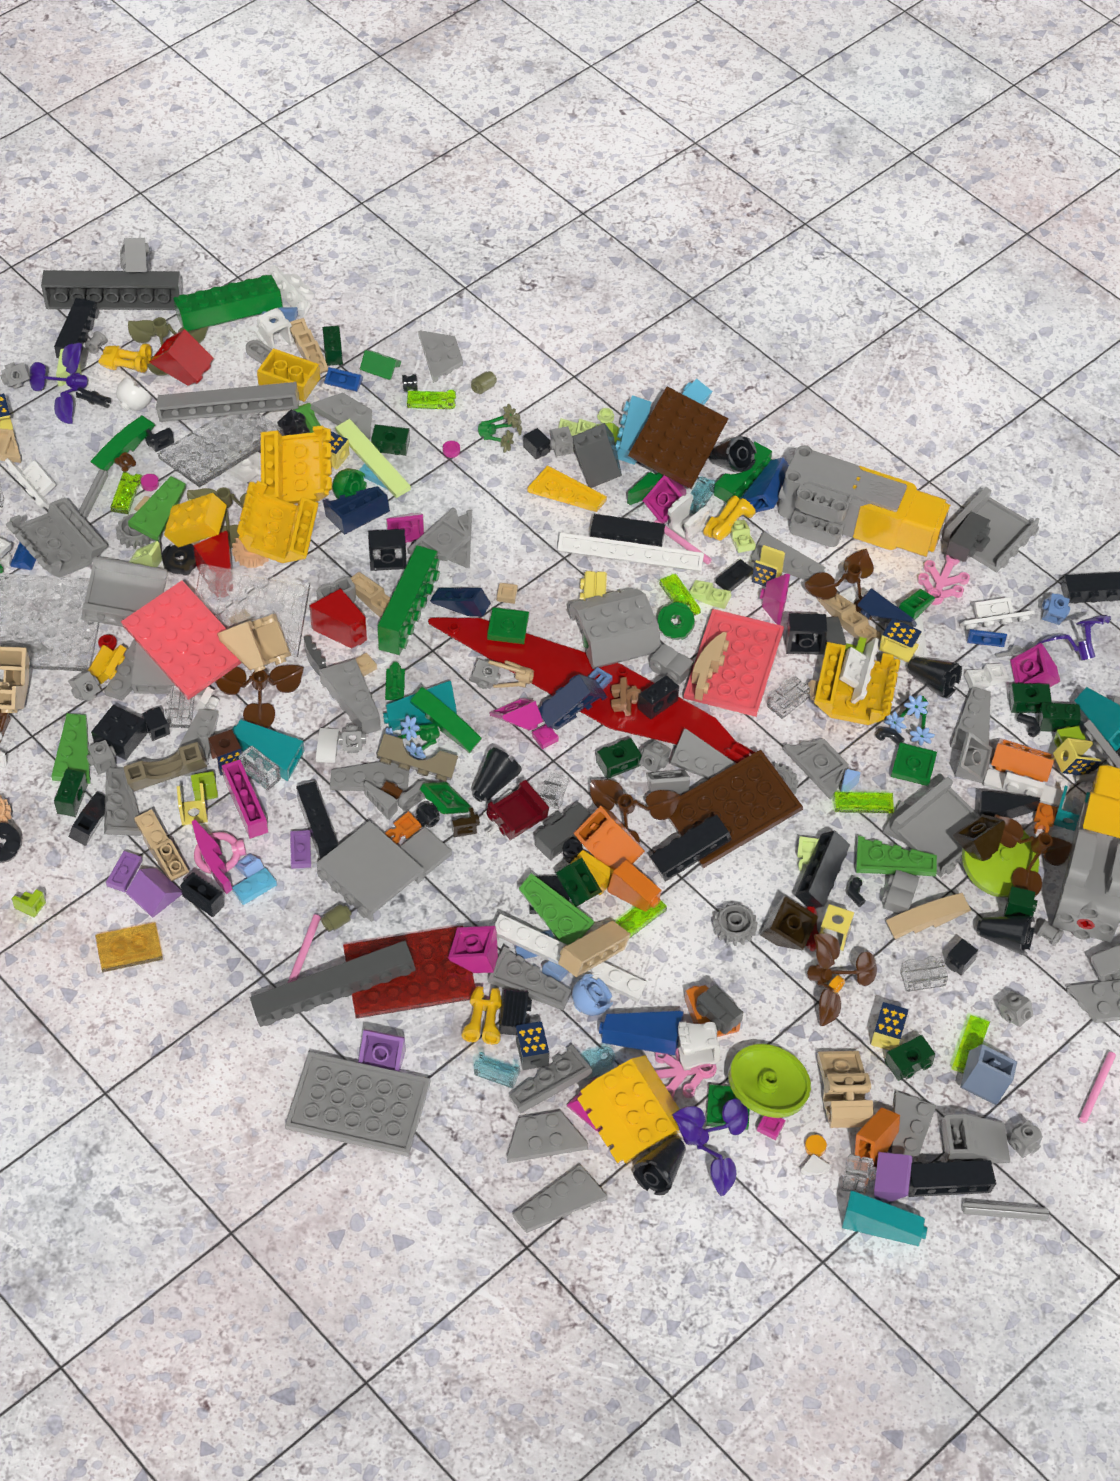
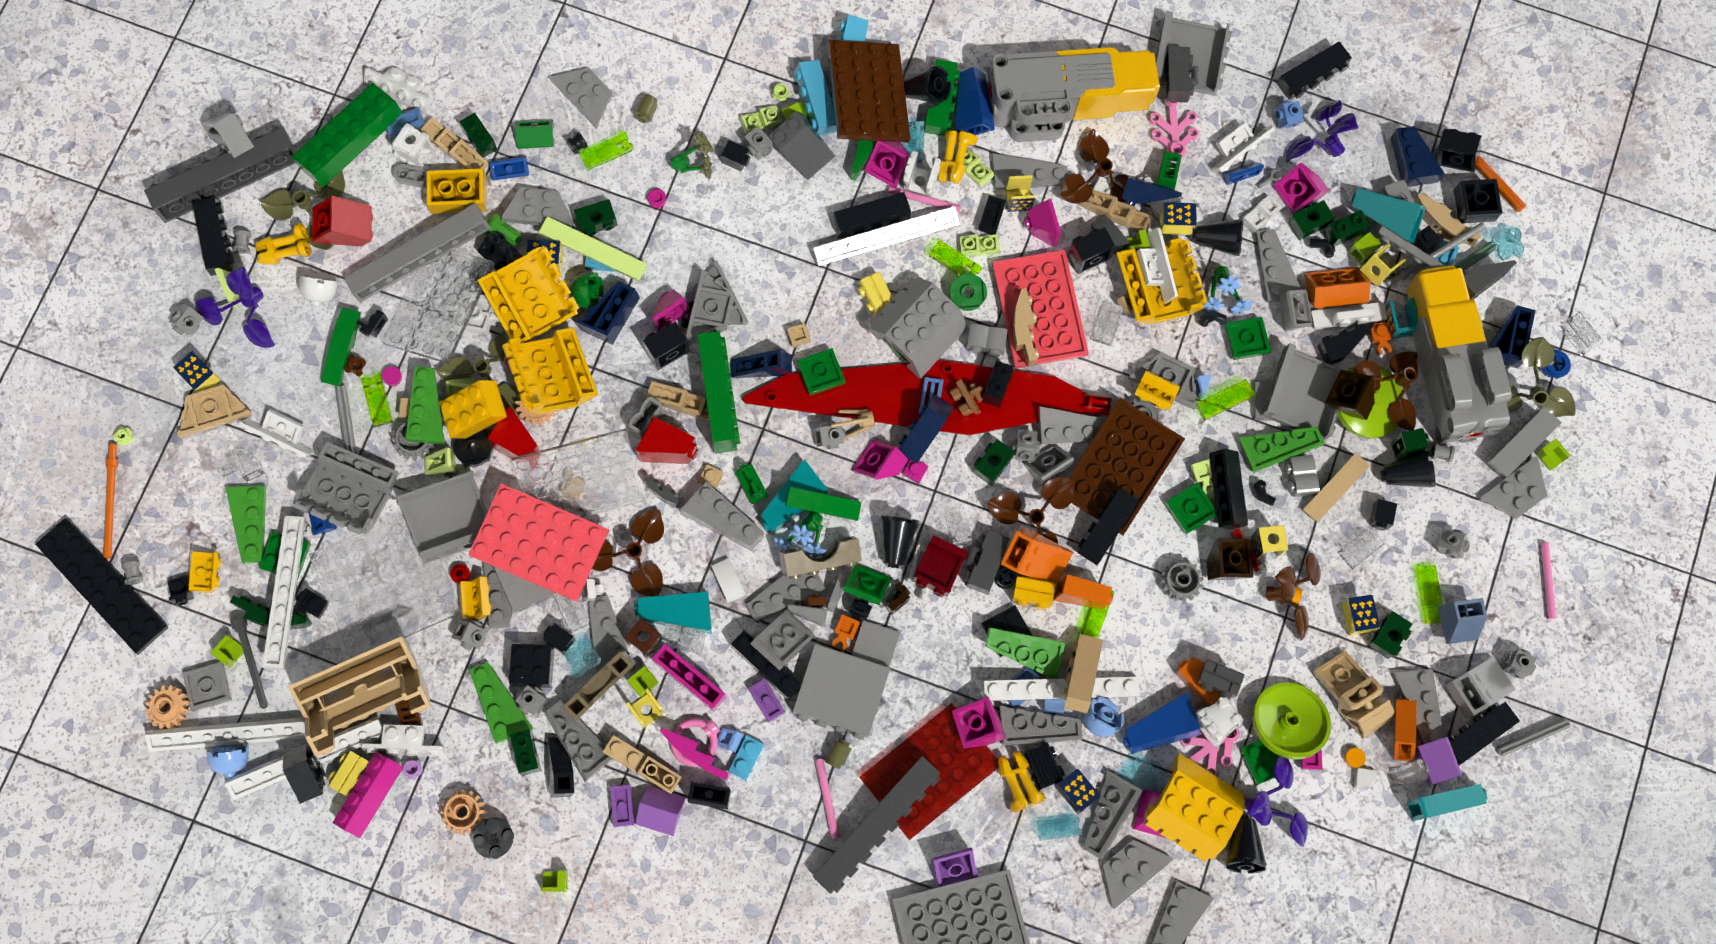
camera: 30 degrees left, 20 degrees up
black pin [76,387,111,408] -> none
clear yellow tile [95,922,163,973] -> none
tan windscreen [217,614,291,673] -> none
light grey brick [338,725,366,753] -> none
yellow wing [527,465,607,512] -> none
dark green brick [556,858,602,907] -> none
none -> clear light blue plate [565,638,601,677]
none -> light grey plate [751,610,815,670]
none -> yellow bracket [1135,371,1180,410]
none -> green plate [1165,482,1217,535]

